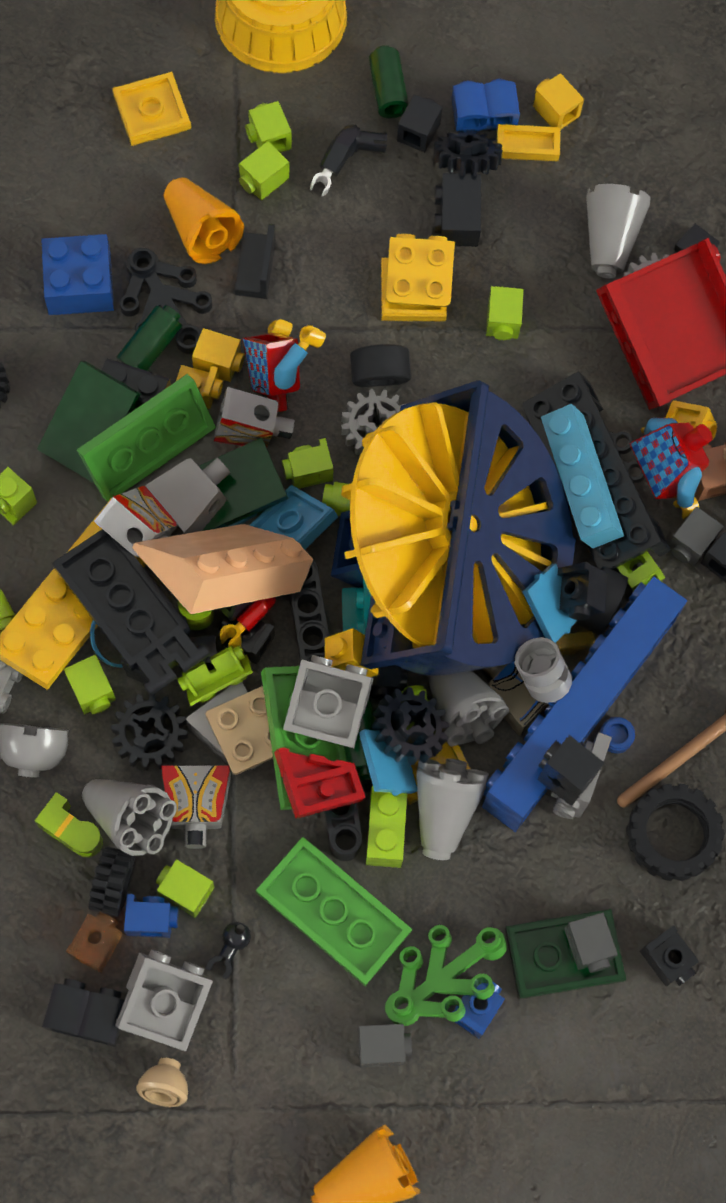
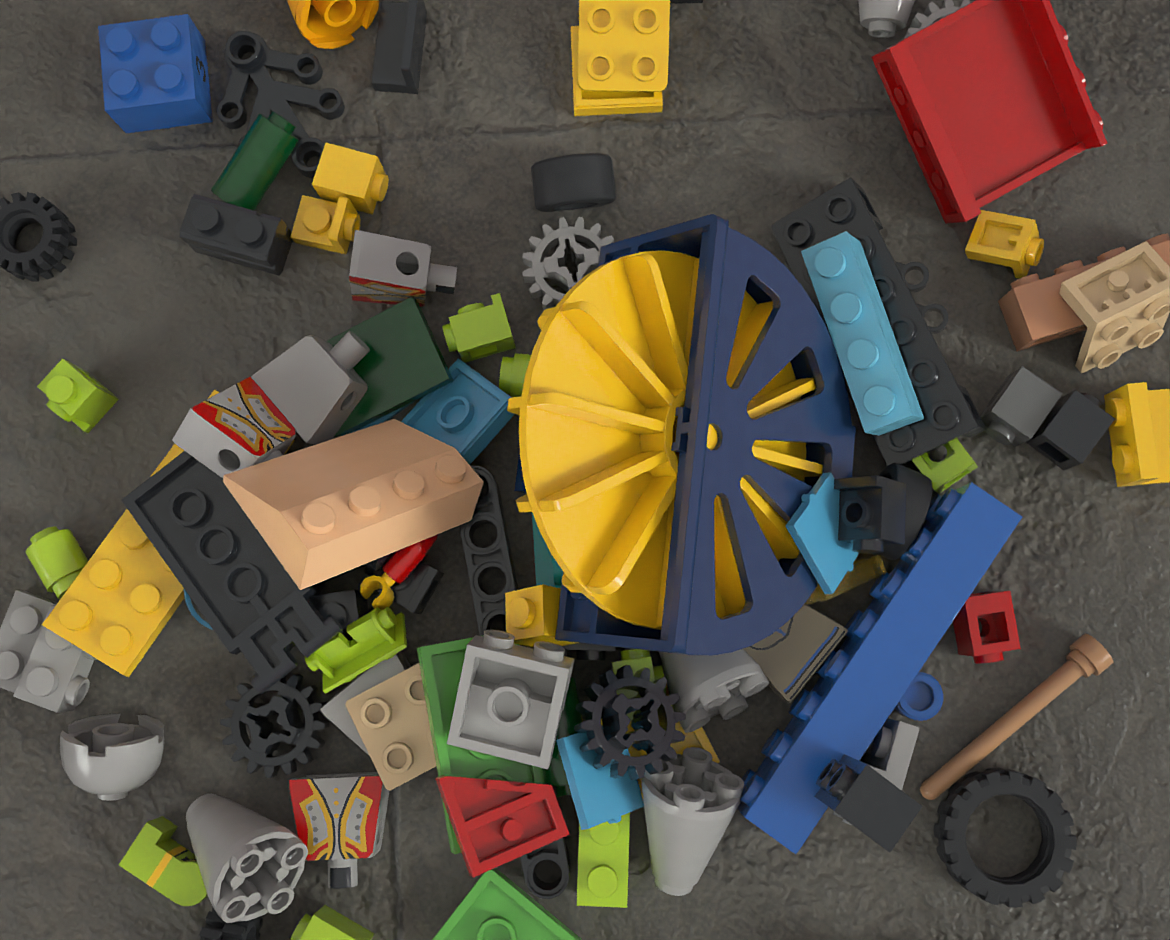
camera: 10 degrees right, 10 degrees up
dark green tile [37,361,141,483] -> none
lime brick [64,654,116,715] -> none
bright green plate [77,374,216,502] -> none
torso [243,319,326,412] -> none
lime brick [486,286,524,340] -> none
light grey wheel [515,637,572,703] -> none
torso [630,418,713,519] -> none
none -> red brick [953,591,1021,664]

